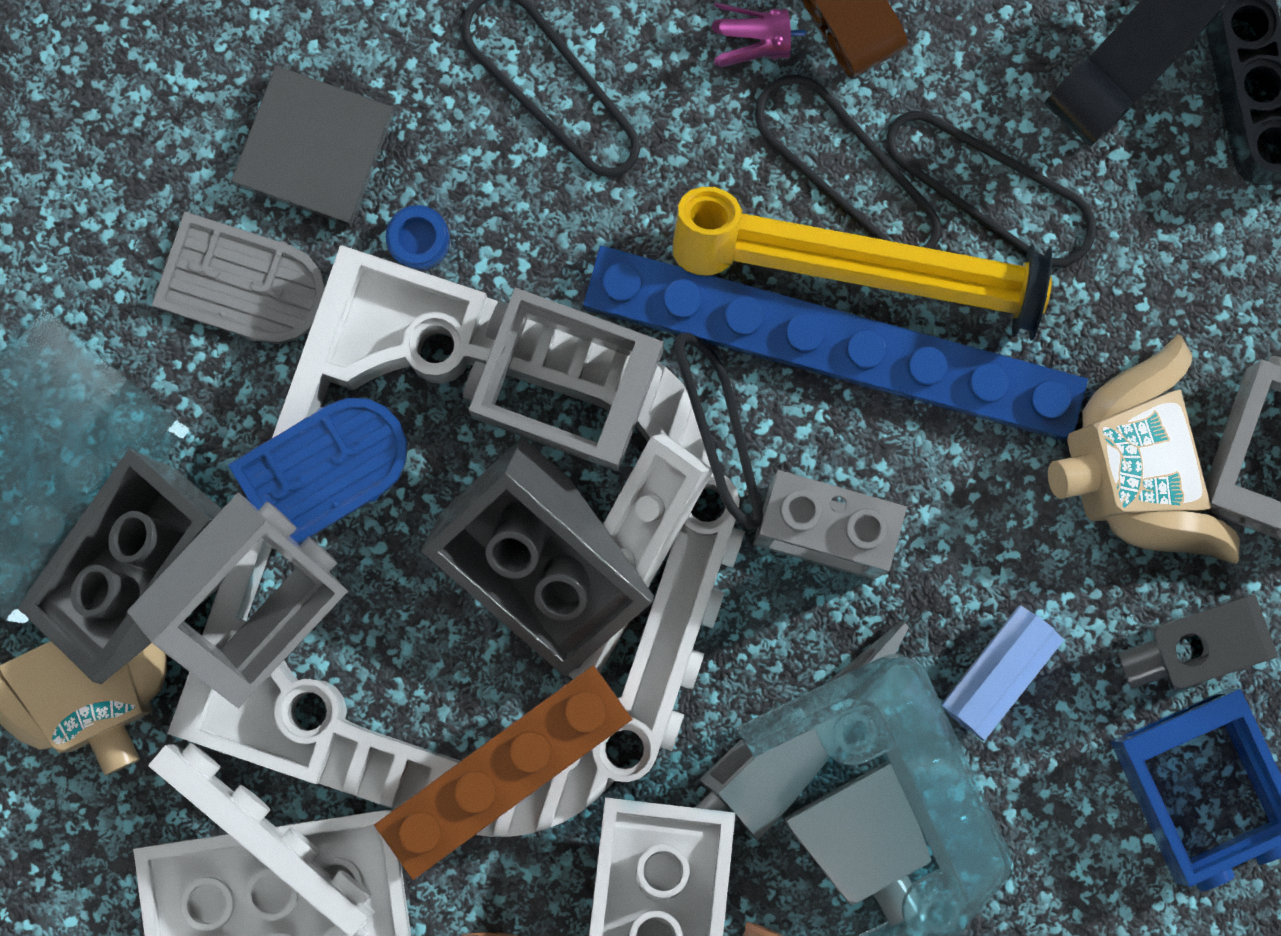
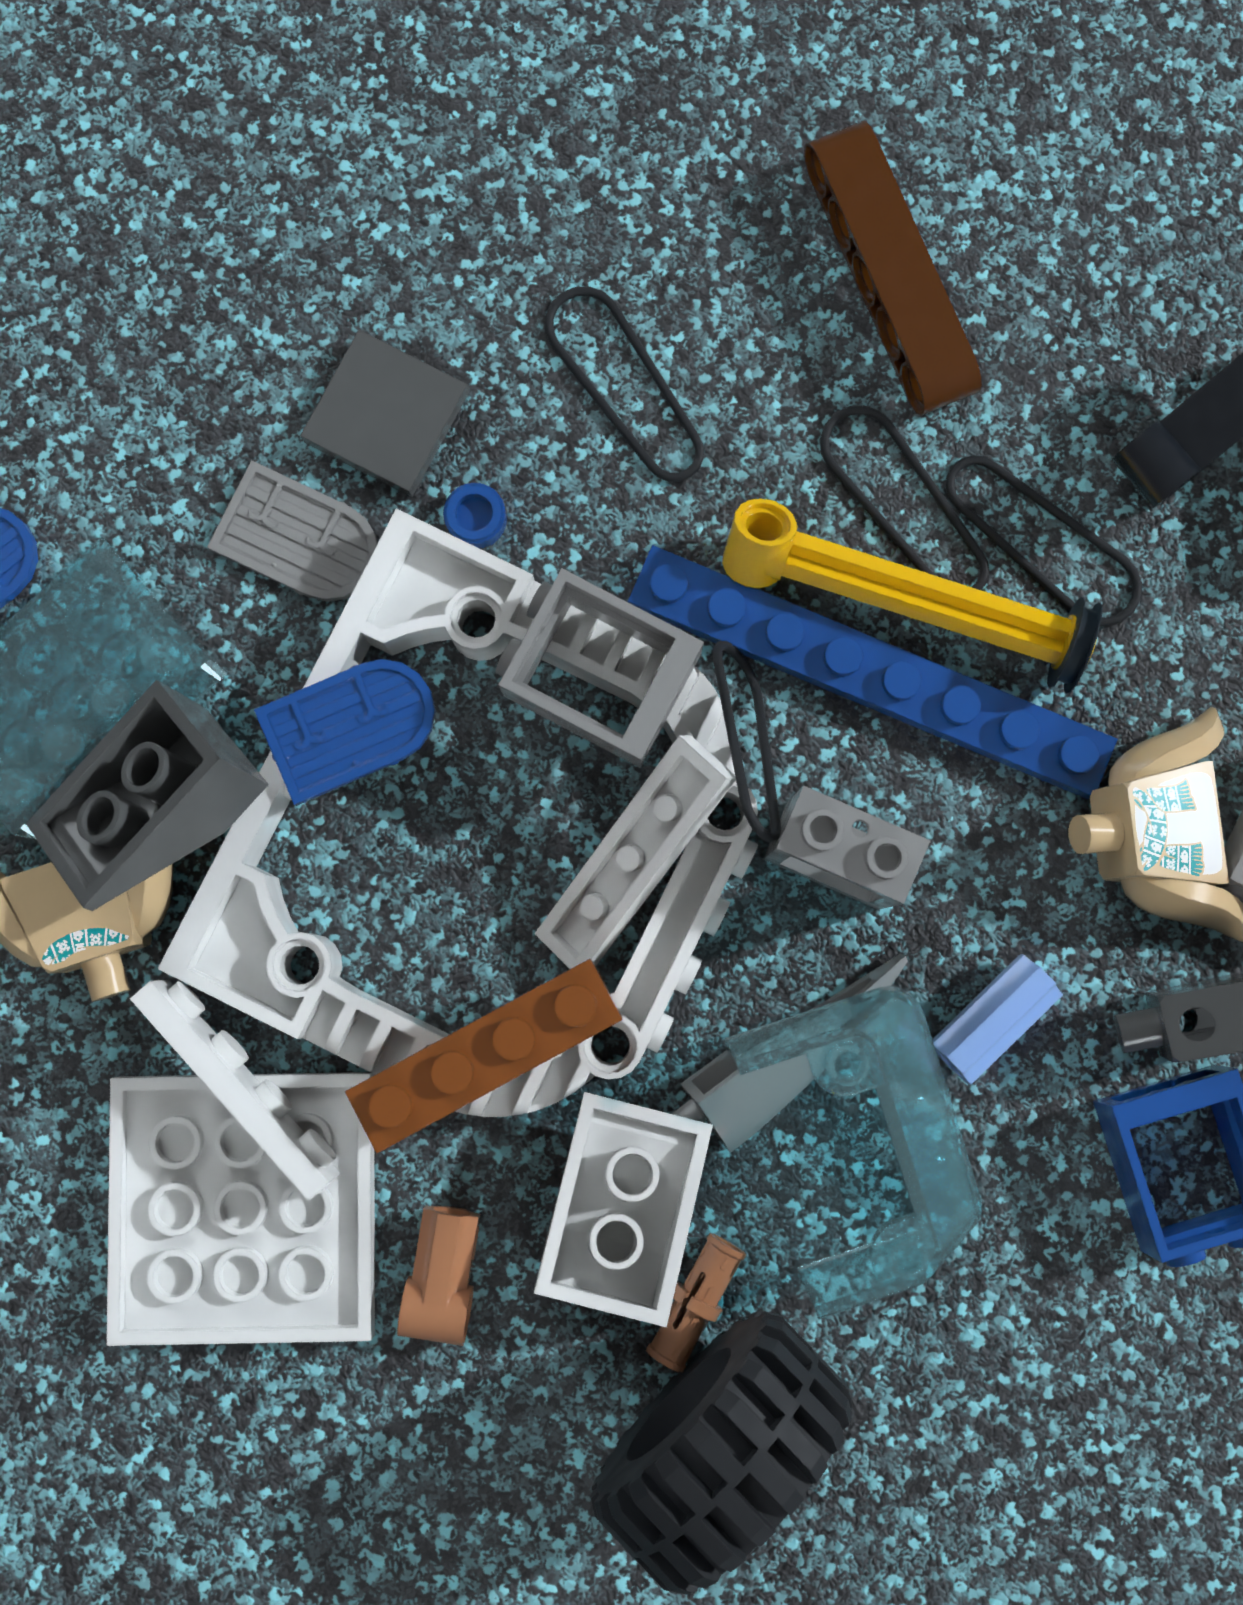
camera: 10 degrees right, 0 degrees up
light grey window [127,492,348,709] -> none
dark grey slope [421,436,654,677] -> none
flat silver piece [711,2,807,67] -> none
light grey torso [783,760,931,926] -> none

